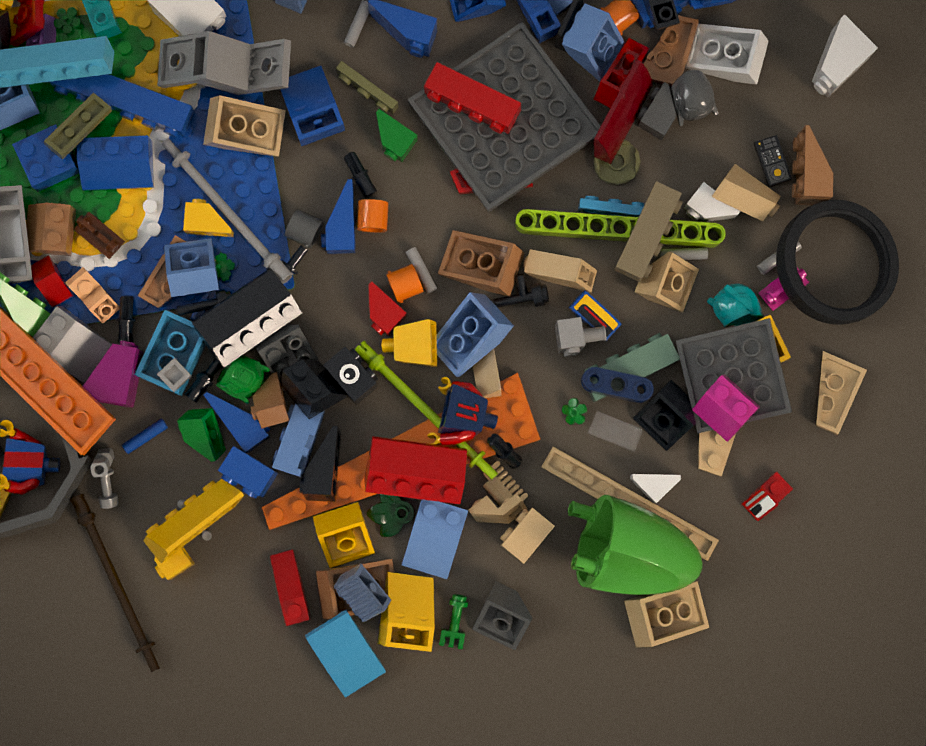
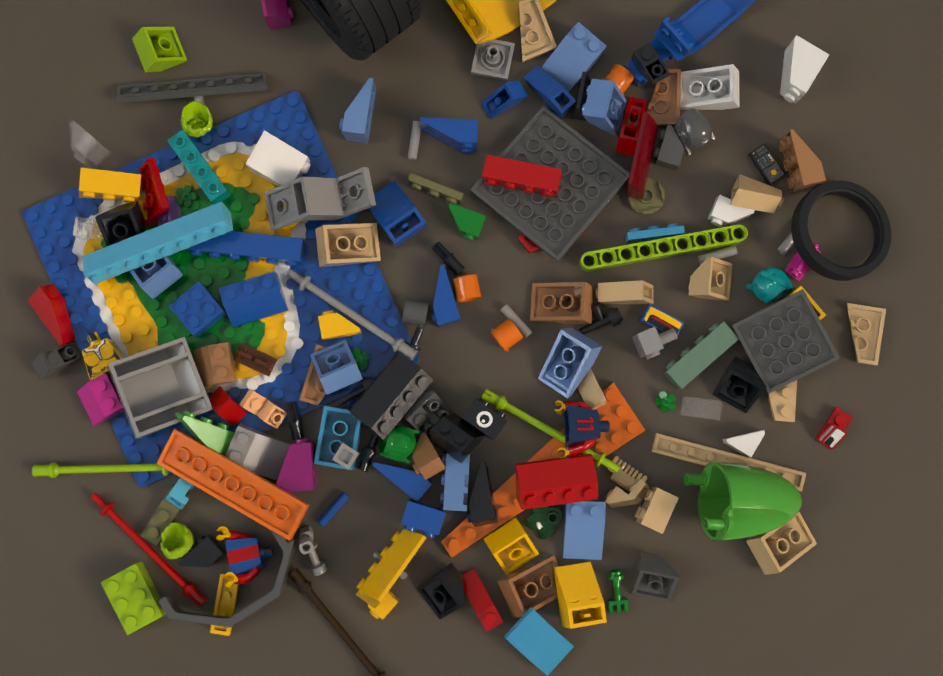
camera: 10 degrees left, 0 degrees up
olive plate [44,92,112,160] -> none
green slope [177,408,226,462] -> none
sand blue brick [334,563,391,622] -> none
red slope [369,281,407,336] -> none
yellow torso [381,319,437,367] -> none
black axle [487,434,522,469] -> none
dark blue piece [581,367,654,403] -> none
dark tan brick [614,181,683,282] -> none
dark pink slope [692,374,760,442] -> none
none -> black slope [417,562,464,619]

